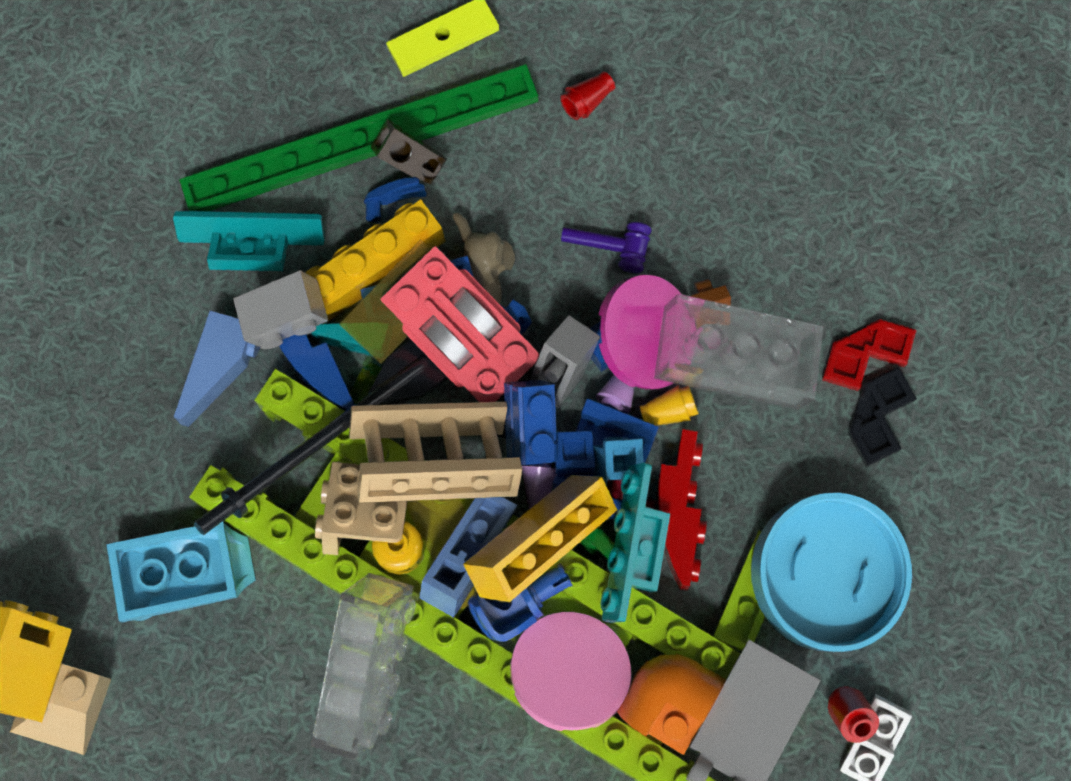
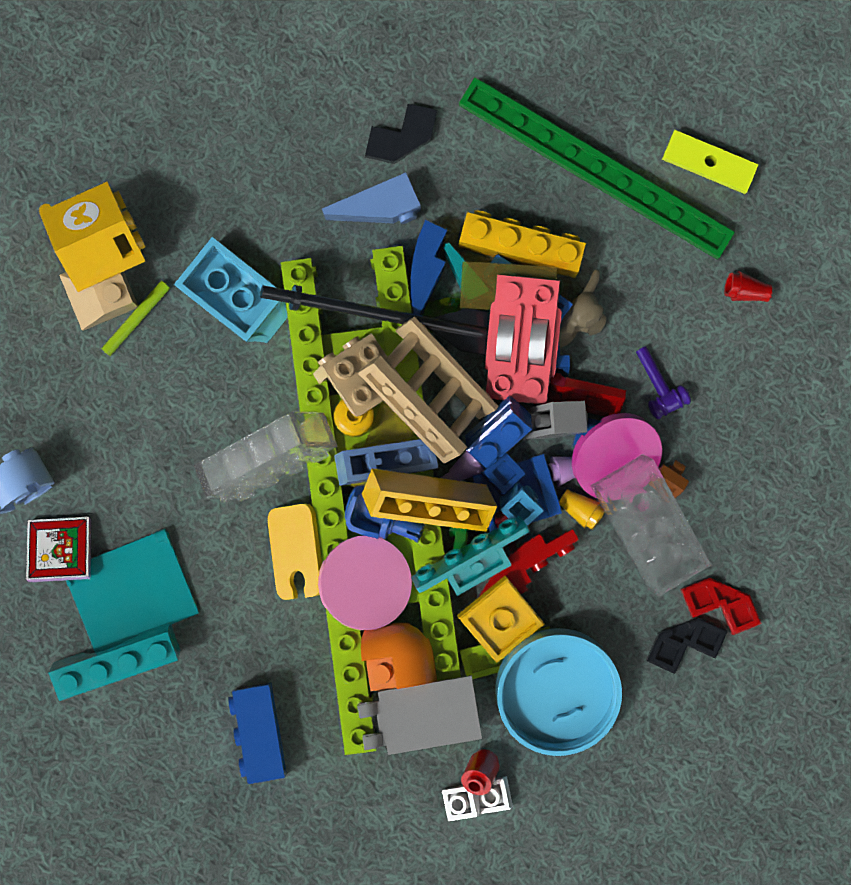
camera: 45 degrees right, 10 degrees up
teal bracket [173,211,325,271] -> none
light grey brick [233,270,328,349] -> none
blue piece [364,177,427,222] -> none
dark brown leg [371,119,447,185] -> none
none -> lime bar [101,280,170,356]
none -> yellow piece [268,504,322,600]
none -> black tile [365,104,437,164]
none -> yellow plate [457,576,545,663]
none -> red hinge [548,373,626,417]

